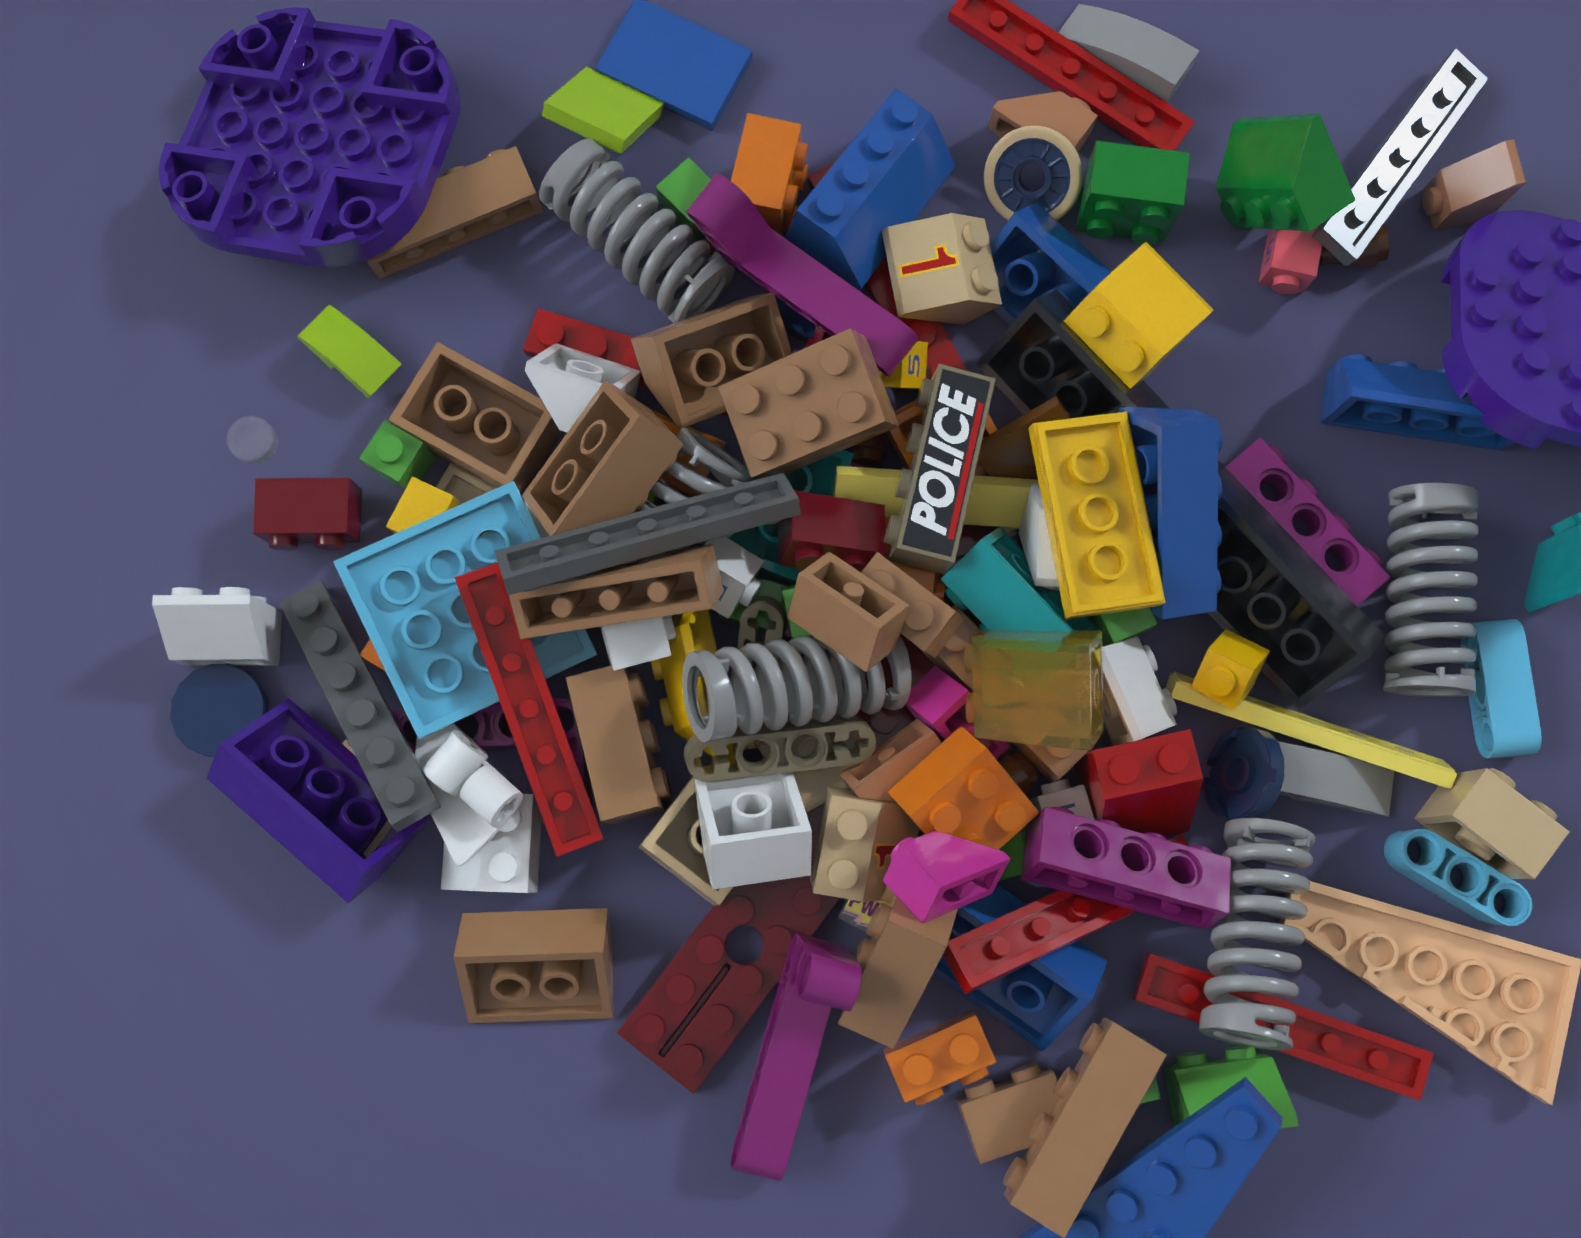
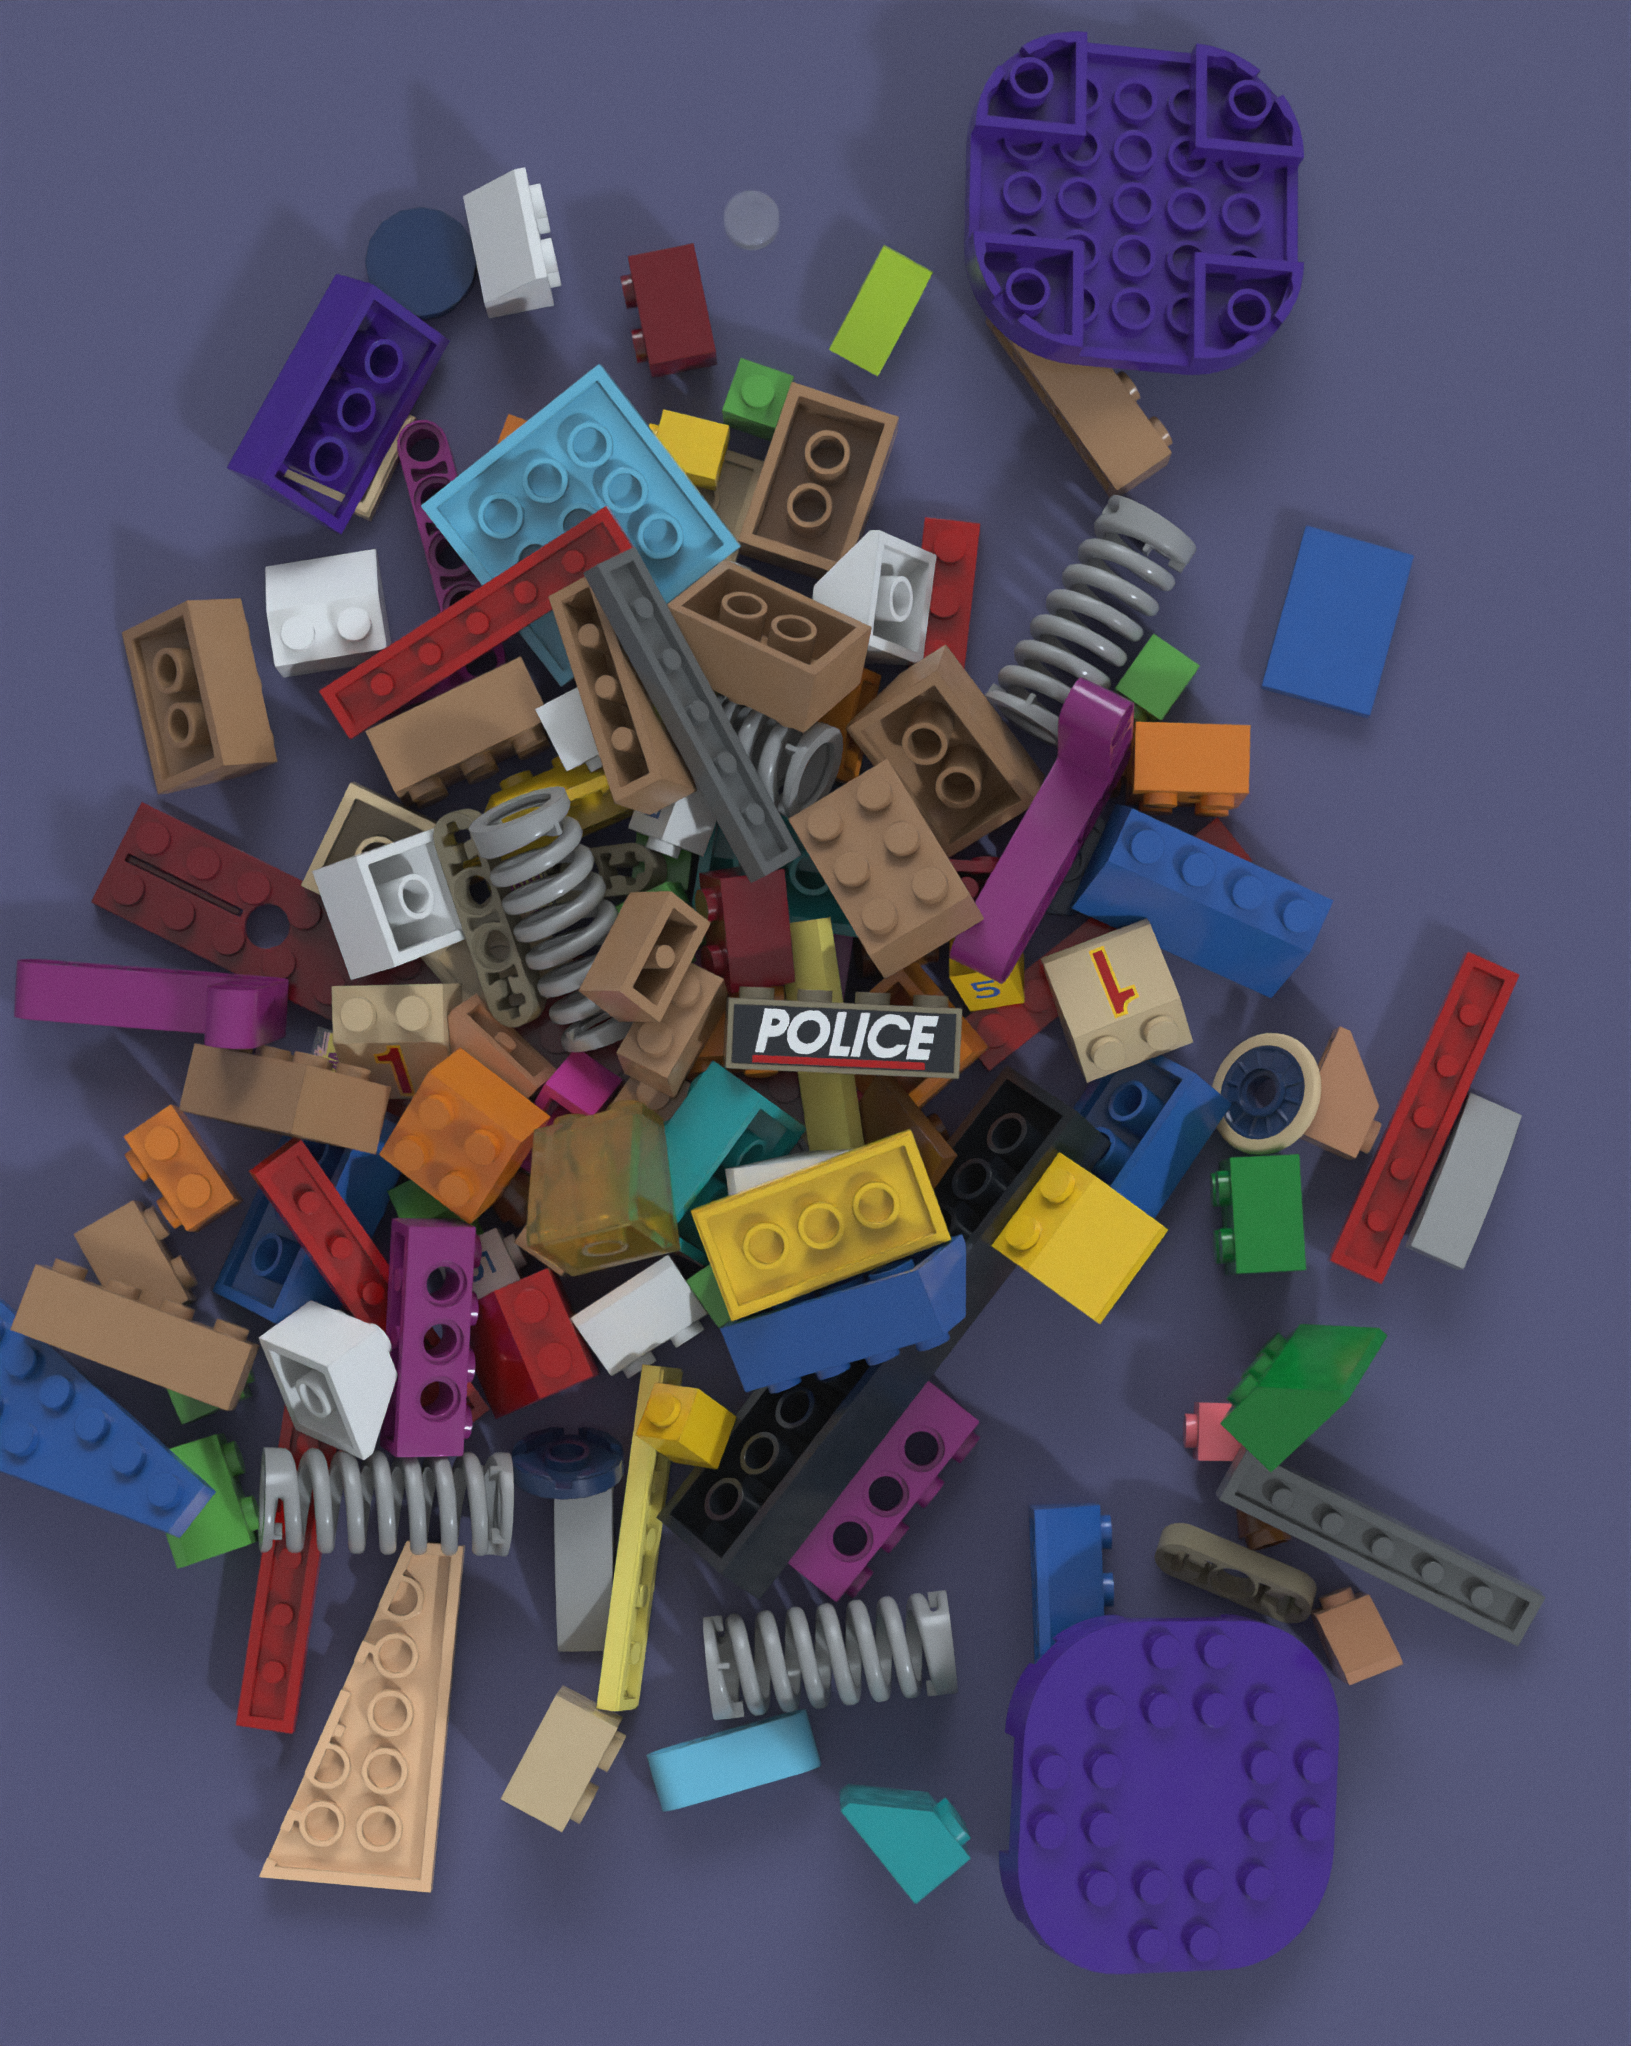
camera: 75 degrees right, 5 degrees up
dark grey plate [278,580,442,832] -> none
white panel [415,723,523,866] -> none
lime tile [542,66,664,154] -> none
dark pink slope [882,830,1011,924] -> none
medium azure beam [1384,829,1532,926] -> none
none -> white slope [259,1300,398,1460]
none -> dark tan beam [1154,1523,1317,1623]

